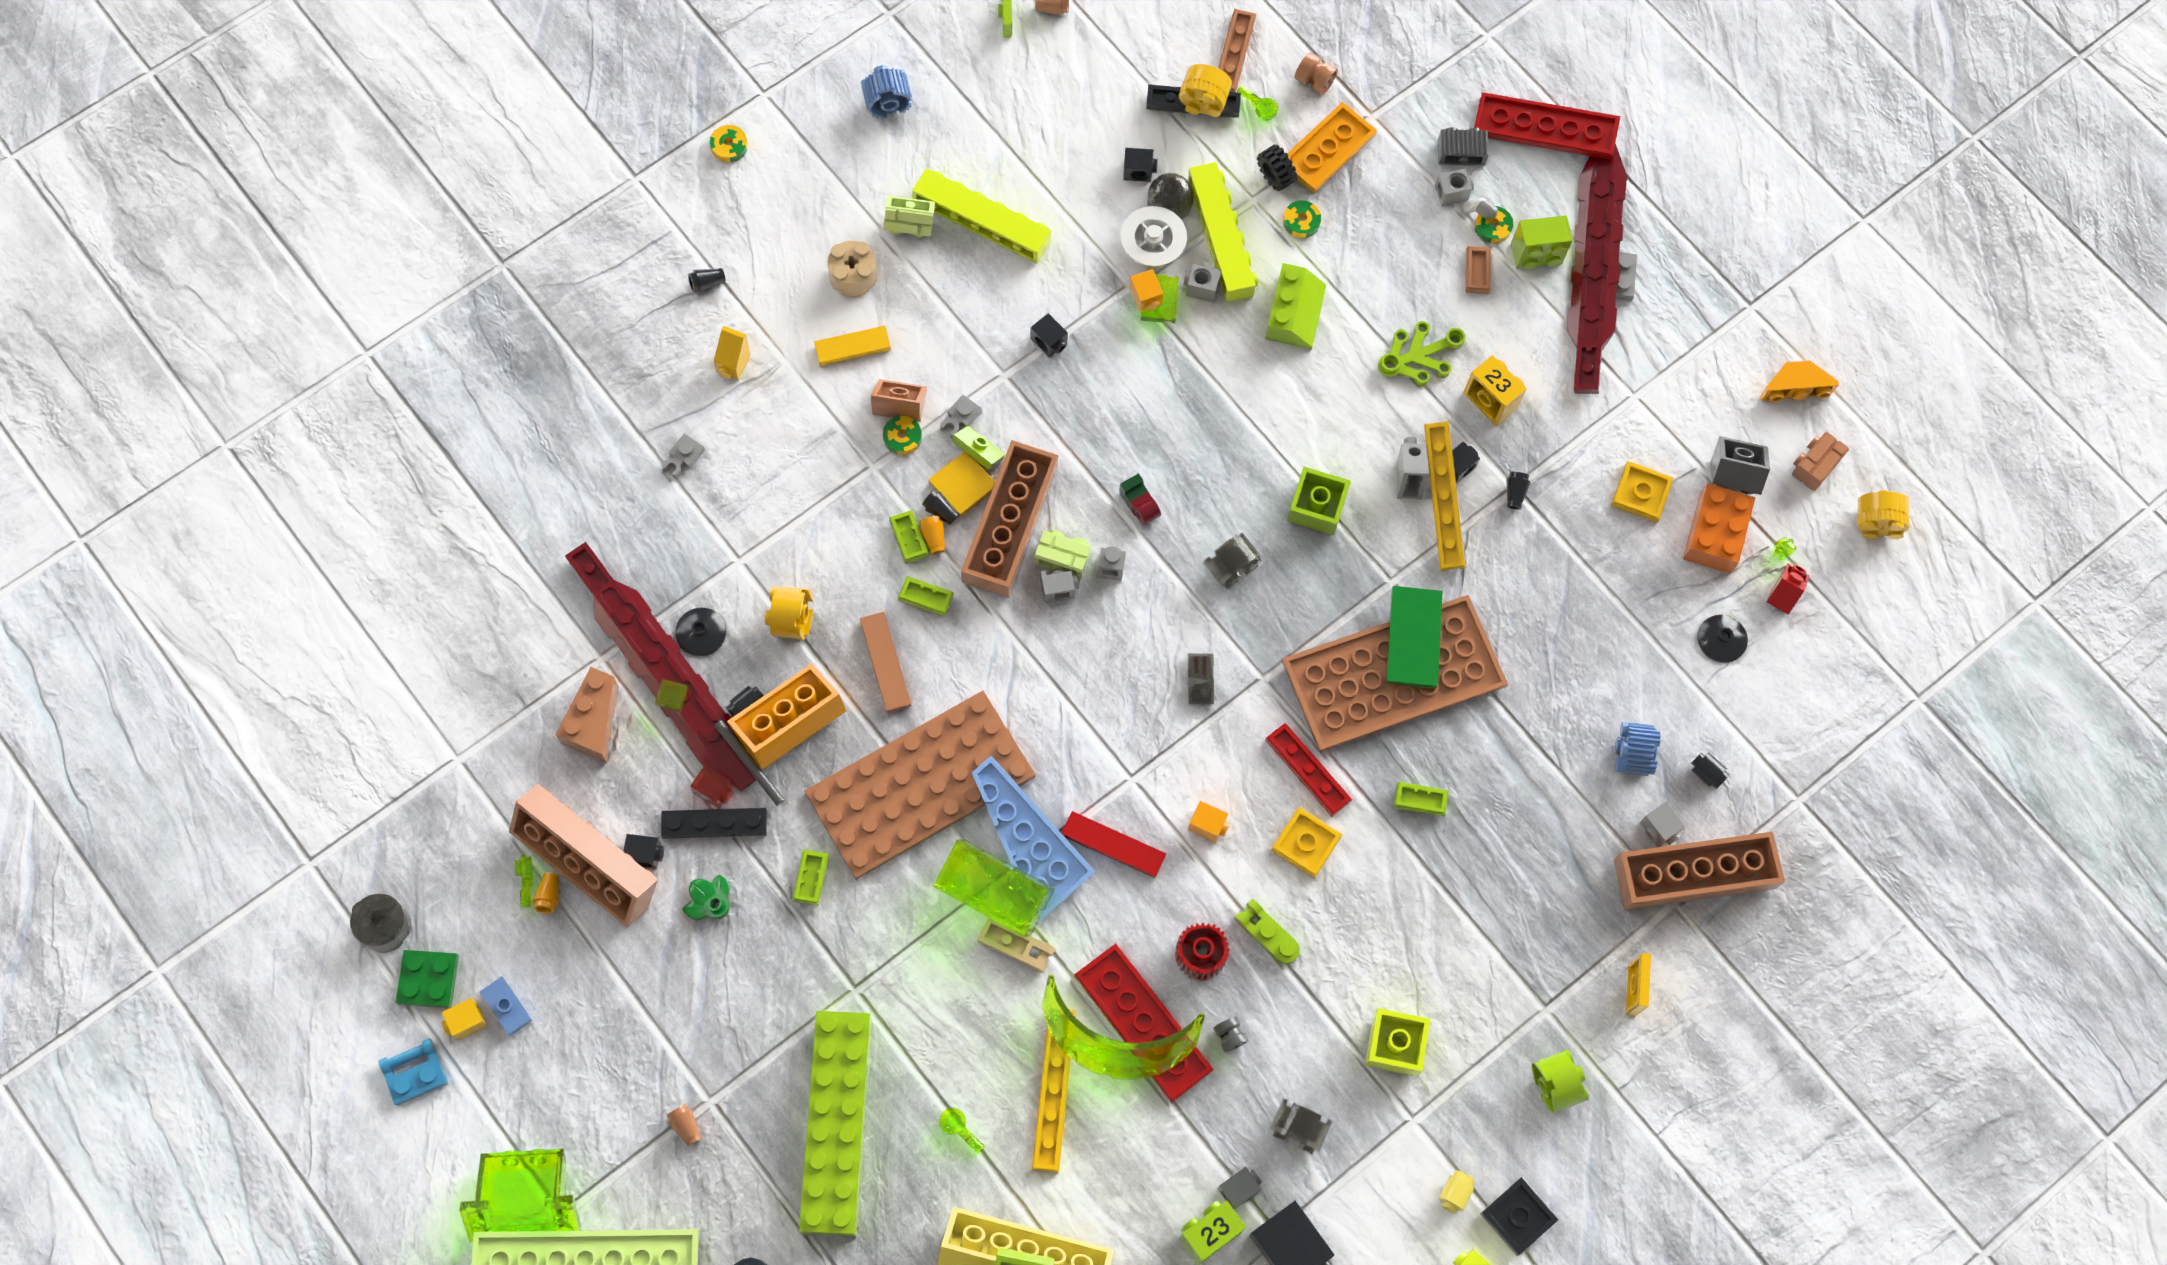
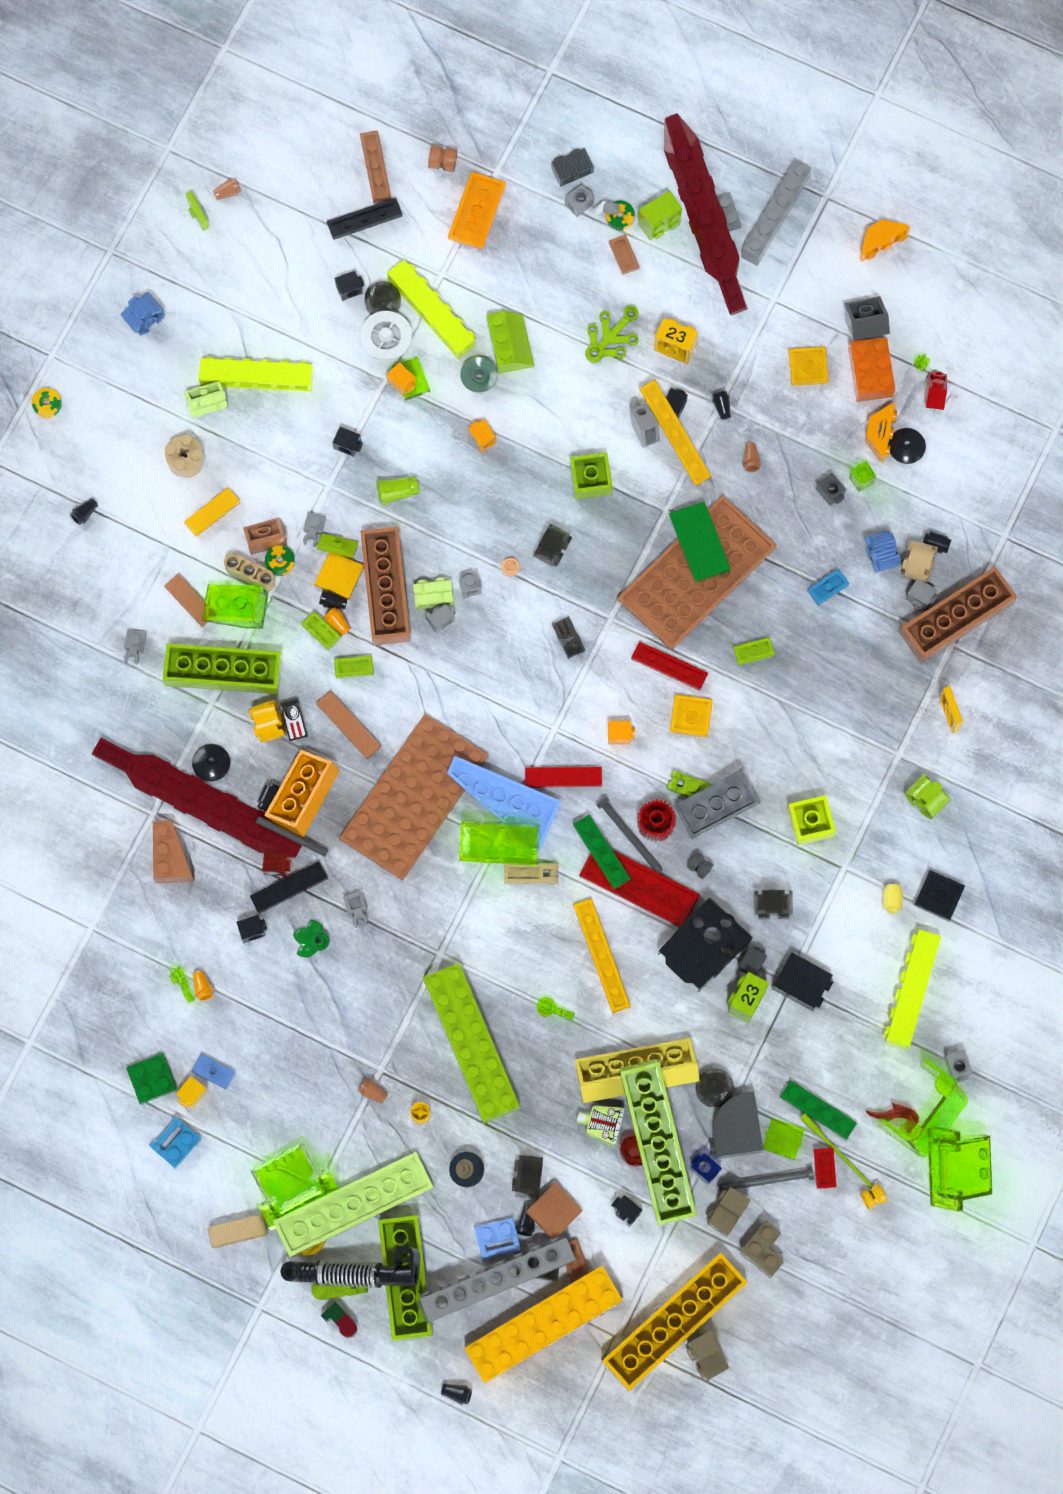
camera: 20 degrees left, 5 degrees up
clear smoke brick [350,894,411,953] -> none
nougat brick [509,784,658,928] -> none
clear neon green tile [655,679,688,712] -> none
yellow slope [714,326,751,380] -> none
lime plate [792,849,829,906] -> none
clear neon green windscreen [1042,974,1205,1080] -> none
leg [1119,473,1161,526] -> none
yellow piece [1179,64,1232,117] -> none
light grey brick [1183,264,1221,302] -> none
clear neon green plate [1237,85,1278,121] -> none
black tyre [1257,144,1297,191] -> none
piece [1283,200,1321,238] -> none
red tile [1474,92,1621,160] -> none
nougat brick [1792,432,1849,491] -> none
yellow piece [1857,490,1910,539] -> none
none -> lime brick [163,643,282,695]
none -> nougat tile [164,574,216,627]
none -> clear neon green slope [202,584,268,629]
none -> tan beam [207,1215,268,1248]
none -> tan beam [224,553,276,591]
none -> slope [279,698,308,741]
none -> light grey plate [343,891,368,928]
none -> lime plant [376,476,419,506]
none -> yellow wheel [410,1102,431,1124]
none -> sand green dish [460,357,498,393]
none -> light orange brick [468,419,496,452]
none -> light nougat plate [501,558,520,577]
none -> green plate [573,815,630,890]
none -> dark grey bar [596,797,662,873]
none -> black piece [658,897,753,993]
none -> dark grey plate [674,768,761,839]
none -> light grey brick [741,160,812,266]
none -> nougat cone [742,443,761,472]
none -> dark azure plate [807,569,850,606]
none -> dark grey brick [816,473,846,506]
none -> clear neon green brick [849,461,876,492]
none -> light orange slope [865,403,898,462]
none -> tan brick [902,541,938,583]

